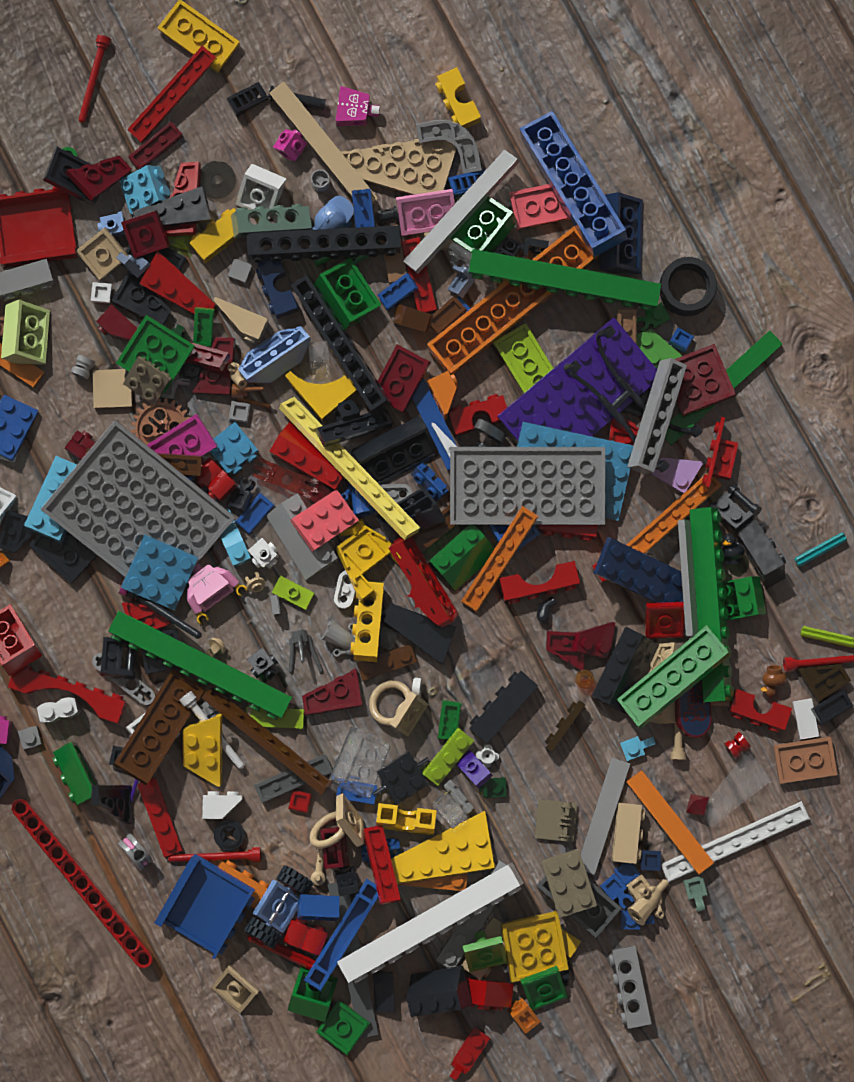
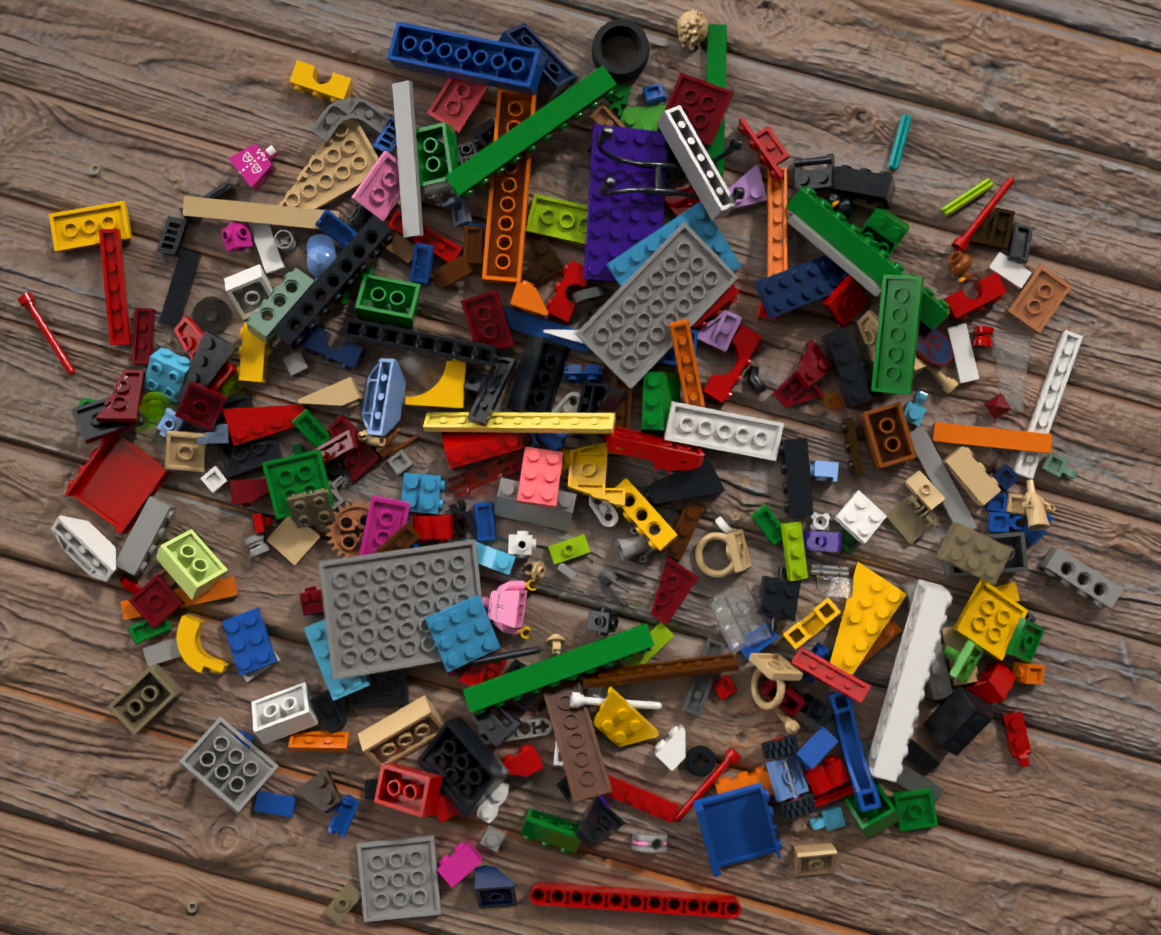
camera: 45 degrees left, 5 degrees up
none -> clear neon green plate [140,391,170,418]
none -> black tile [159,249,201,327]
none -> white tile [248,222,285,274]
none -> red tile [251,513,273,534]
none -> tan slope [358,695,444,769]
none -> black slope [417,716,510,818]
none -> dark brown plate [523,236,564,287]
none -> white plate [664,401,784,461]
none -> tan hair [677,9,708,51]
none -> lavender wing [698,310,742,353]
none -> light blue brick [809,460,839,482]
none -> medium azure plate [809,805,846,831]
none -> white plate [834,490,887,544]
none -> dark orange brick [858,402,917,469]
none -> tan plate [904,470,946,512]
none -> white tile [946,323,979,384]

